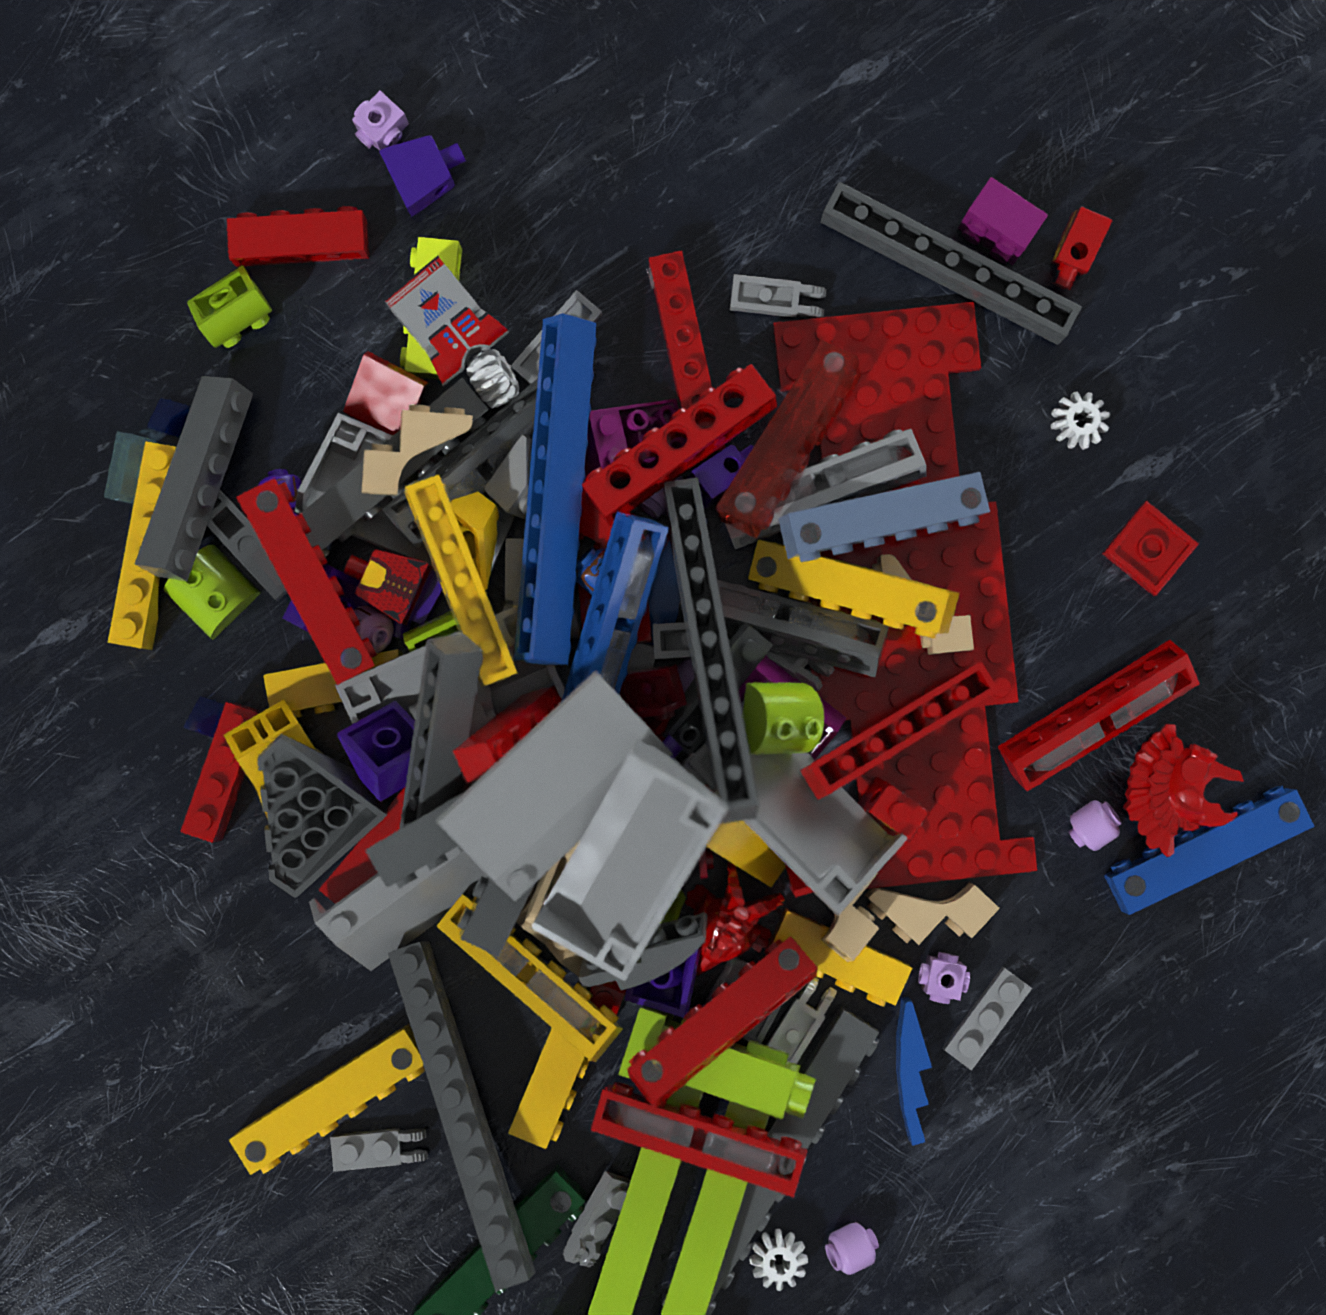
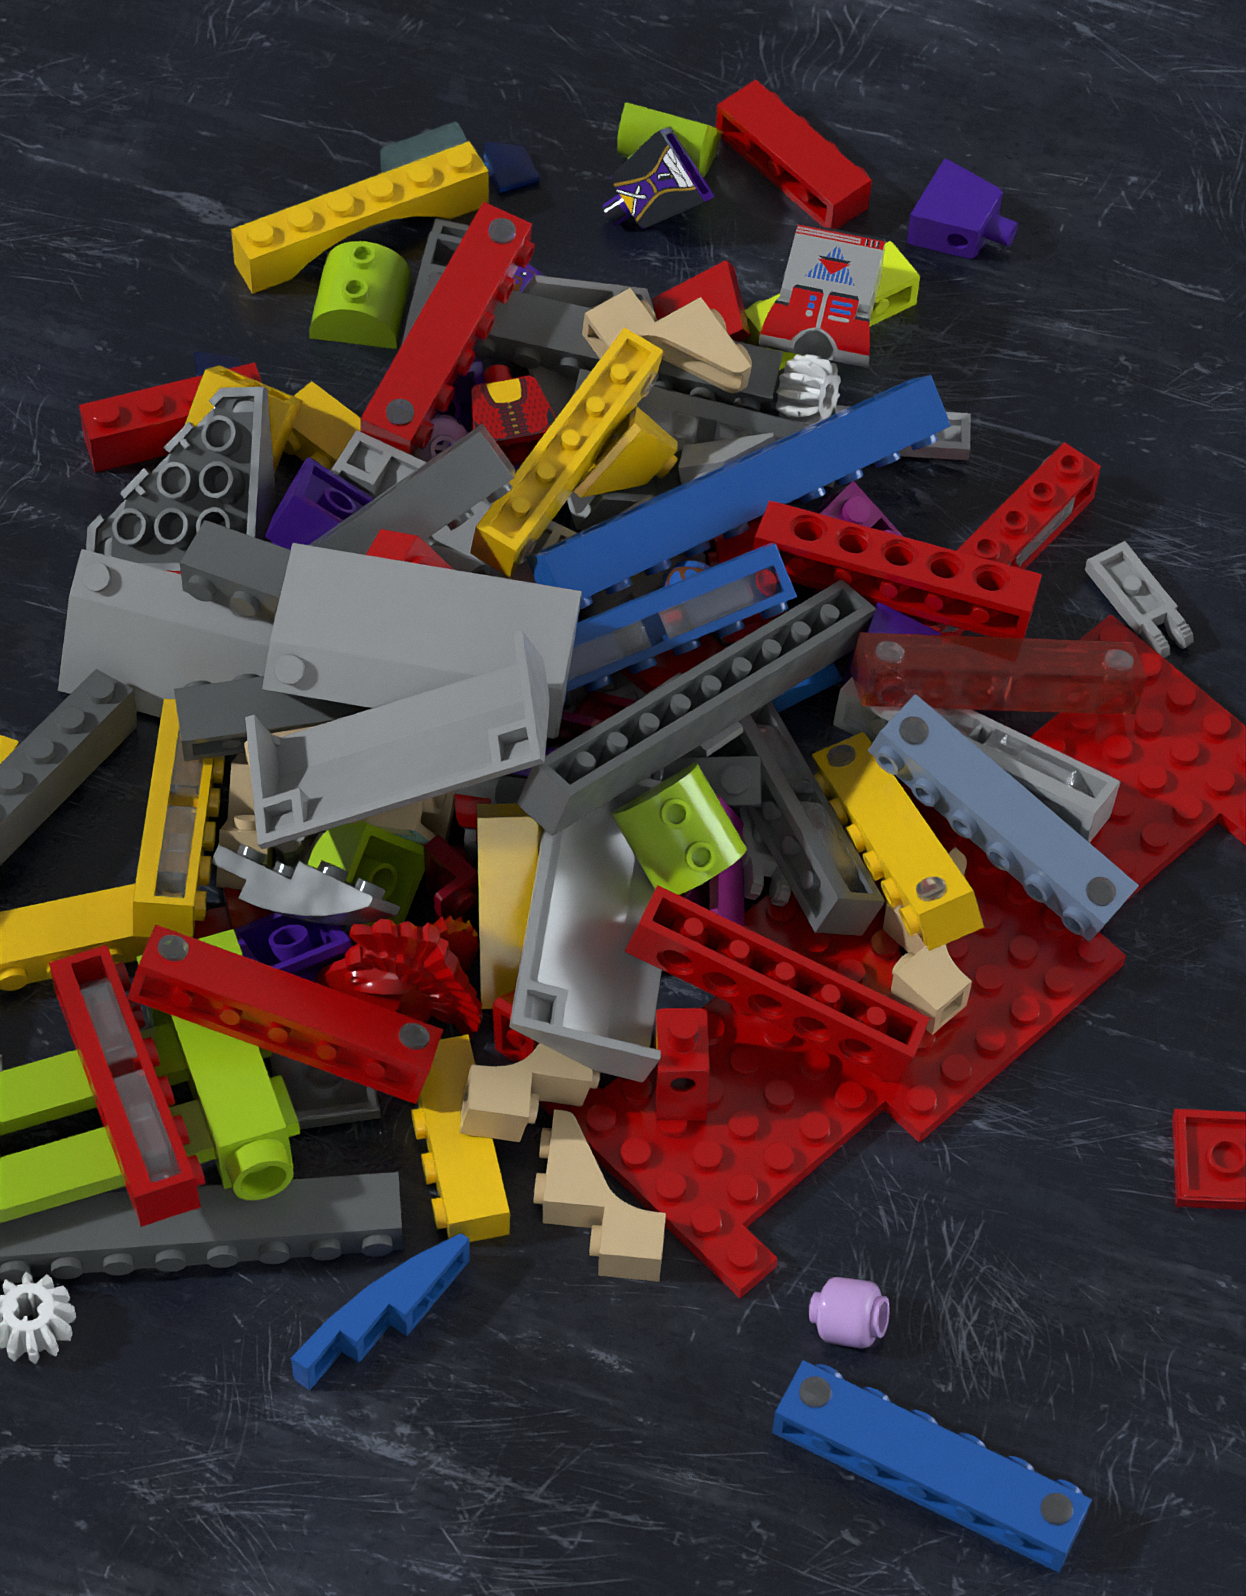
camera: 50 degrees right, 30 degrees down
dark grey brick [135,376,253,581] -> none
lavender brick [352,91,409,150] -> none
white hinge [766,977,837,1064] -> none
lavender head [825,1222,879,1275] -> none
lavender brick [918,952,970,1004] -> none
light grey plate [942,966,1032,1071] -> none
red piece [998,640,1200,791] -> none
red piece [1123,724,1244,857] -> none
none -> torso [603,127,715,229]

